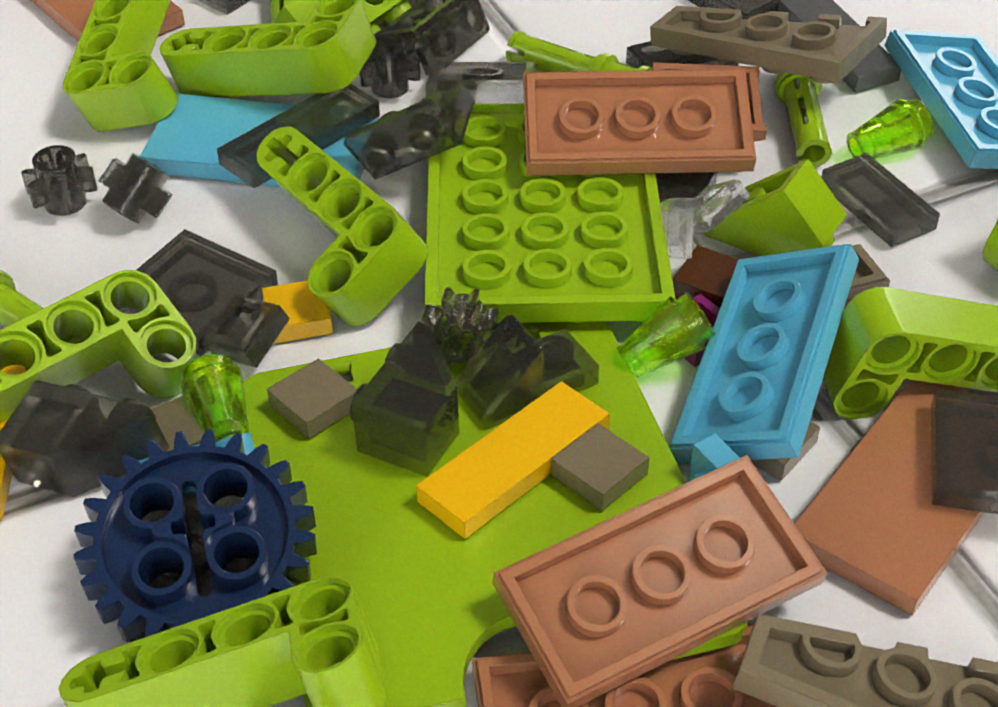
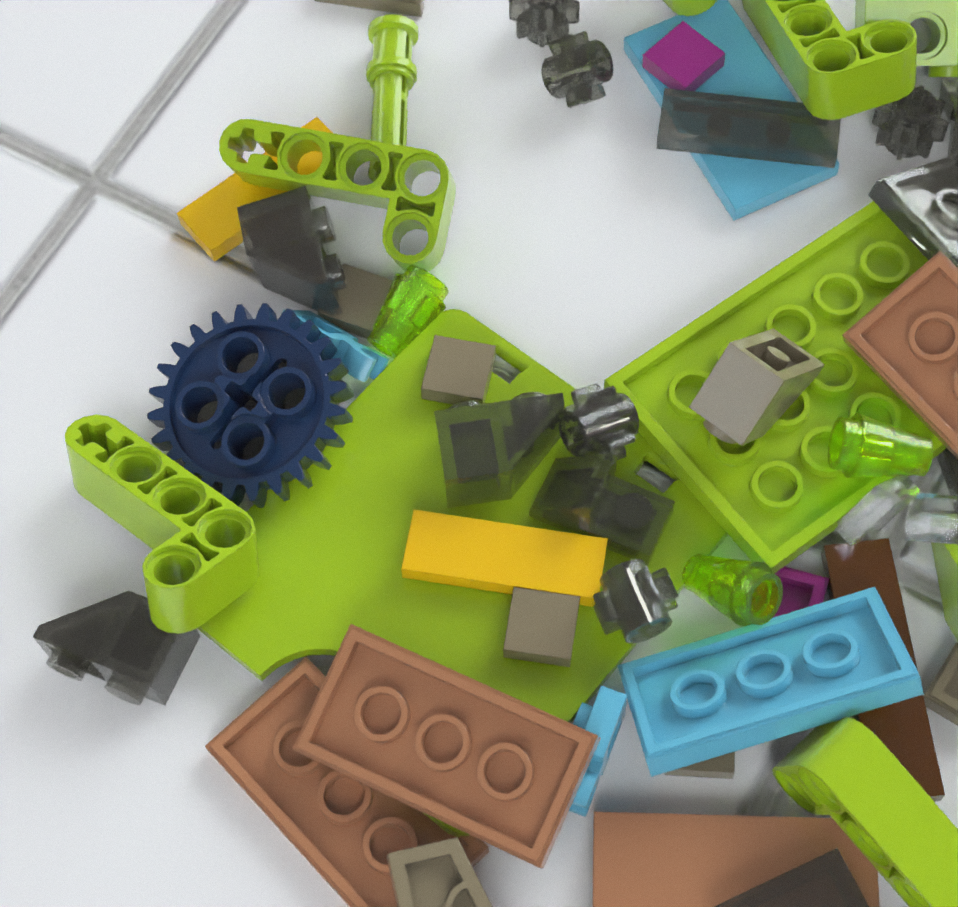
camera: 60 degrees right, 20 degrees up
clear smoke tile [117,229,278,356] -> none
clear smoke tile [202,294,290,368] -> none
lime beam [256,126,427,326] -> none
yellow tile [262,280,333,344] -> none
clear smoke bracket [344,84,475,180] -> none
none -> clear smoke gear [593,559,679,643]
none -> magenta tile [642,21,725,100]
none -> dark tan slope [689,329,825,446]
none -> clear neon green cone [828,413,933,478]

